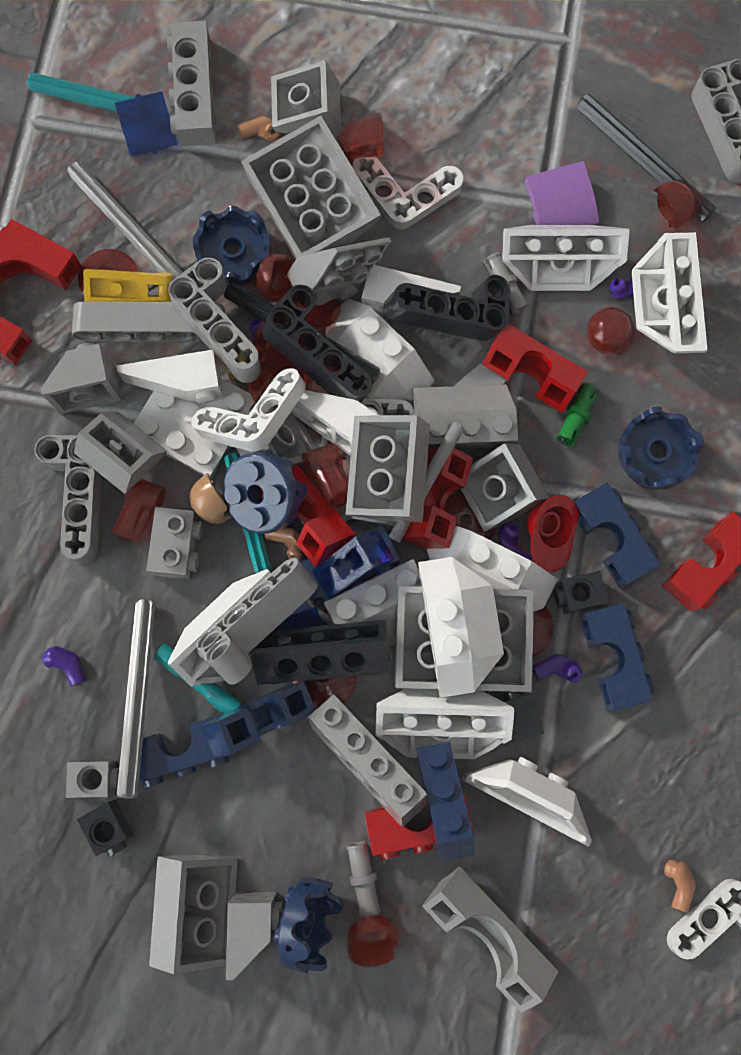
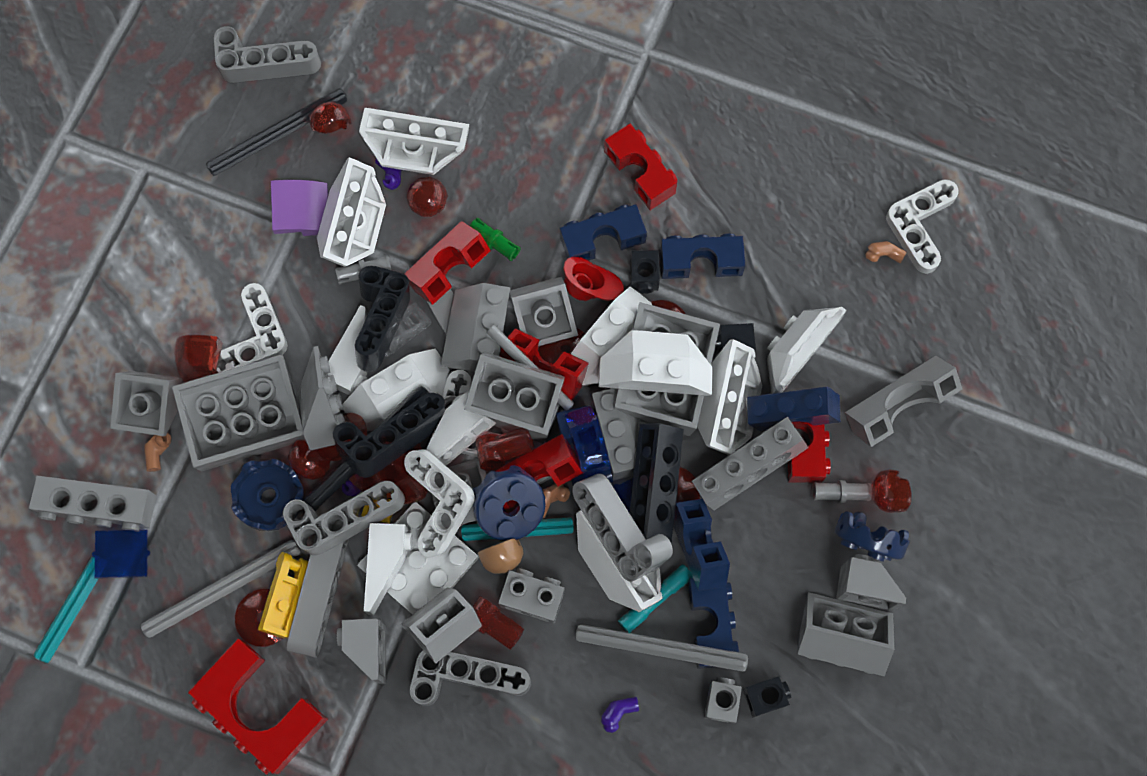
camera: 75 degrees left, 5 degrees down
dark purple arm [498,522,532,560] -> none
dark purple arm [532,654,583,682] -> none
dark blue plate [618,406,704,490] -> none

